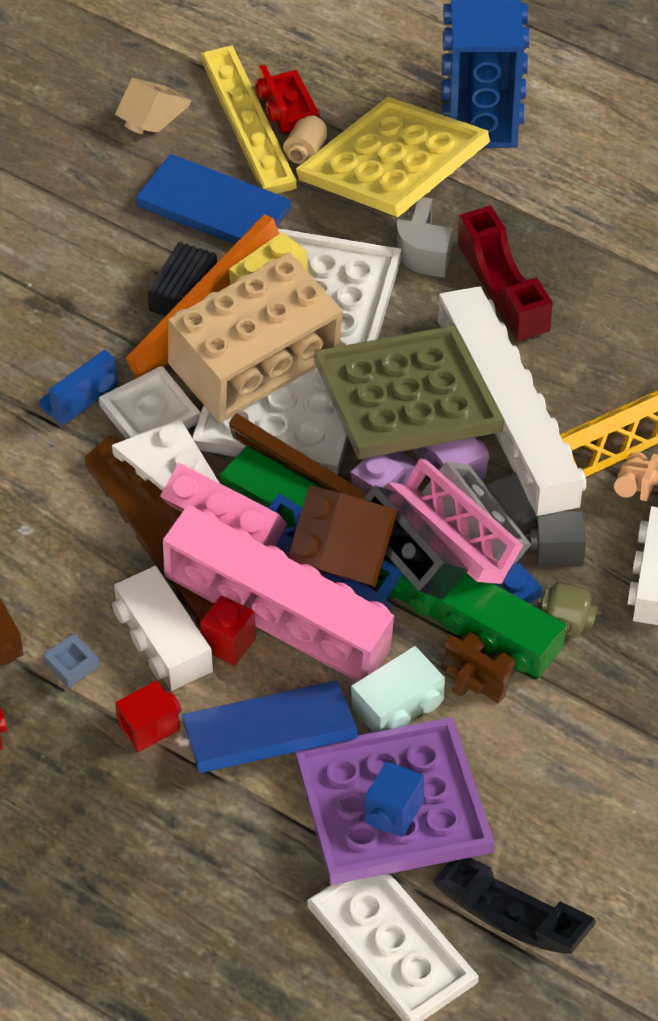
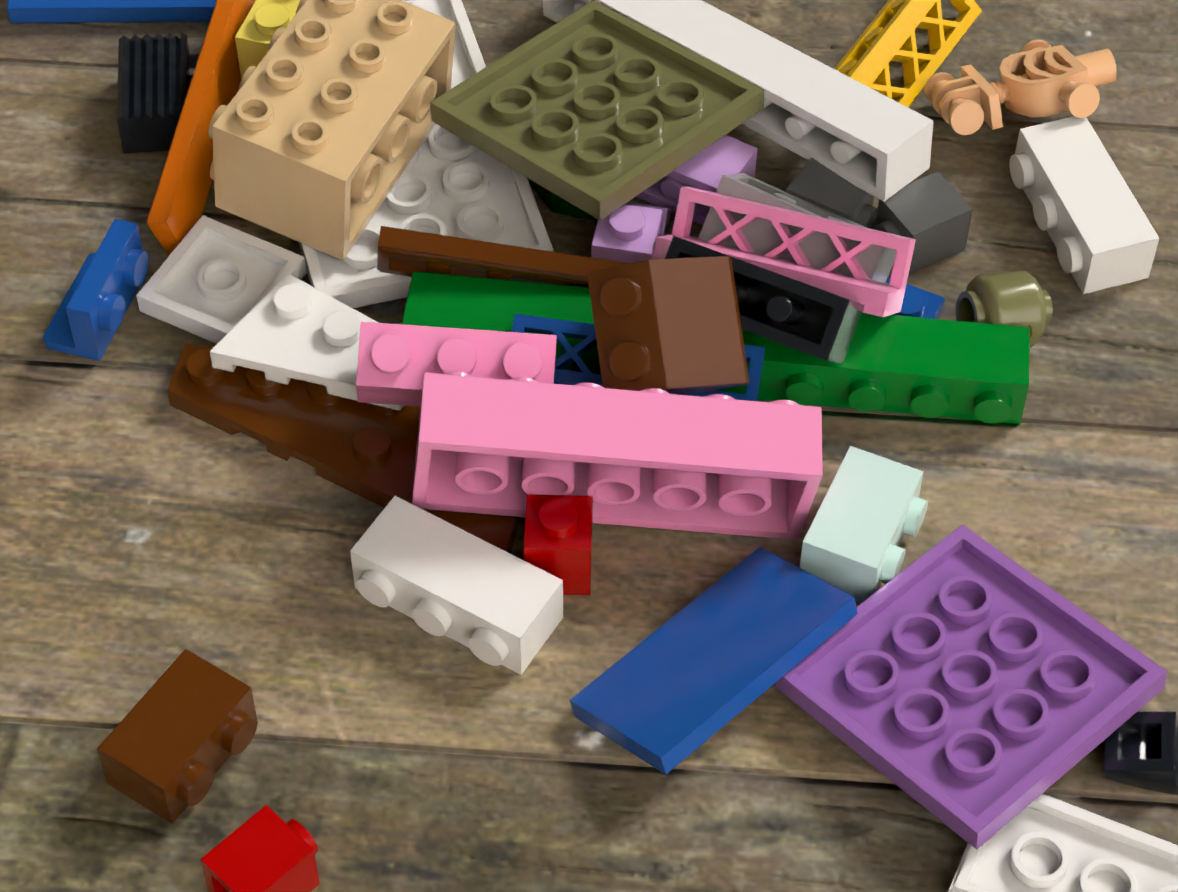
camera: 30 degrees left, 0 degrees up
sand blue plate [43,633,100,688] -> none
red brick [115,680,181,752] -> none
blue brick [364,761,424,837] -> none
reddish brown hips [440,632,516,704] -> none

